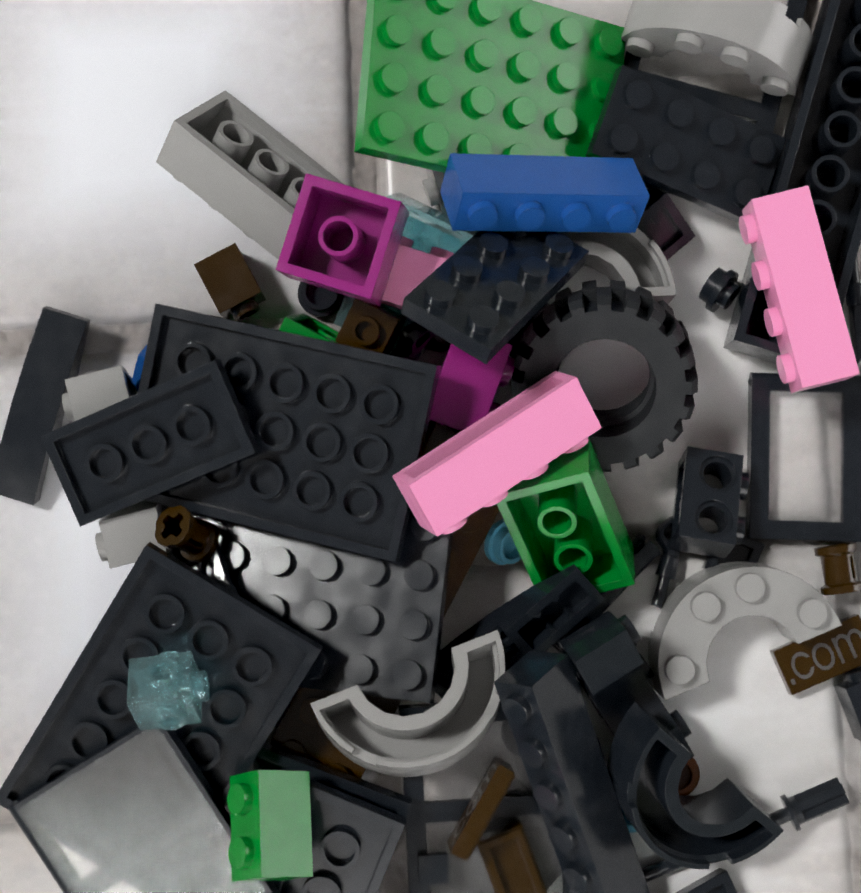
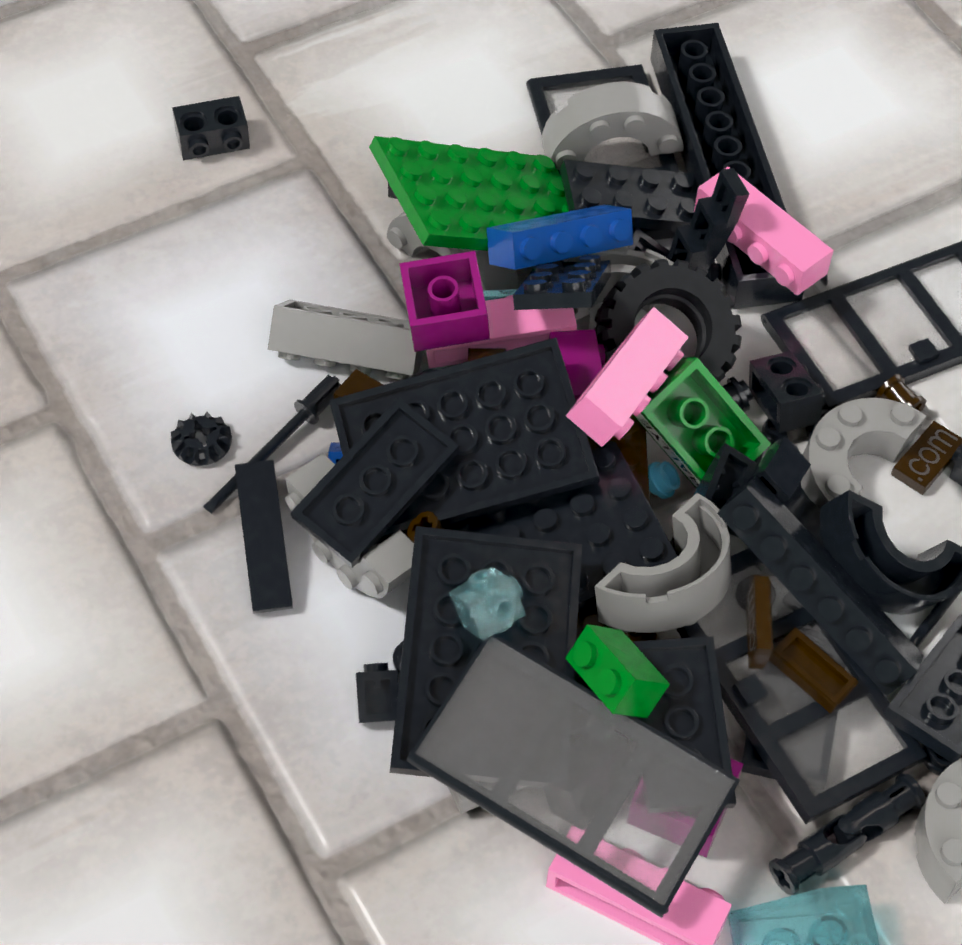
camera: 30 degrees left, 30 degrees down
none -> black gear [171,411,232,466]
none -> black piece [203,374,341,514]
none -> black bracket [355,663,399,723]
none -> black slope [667,168,750,270]
none -> black plate [722,376,753,412]

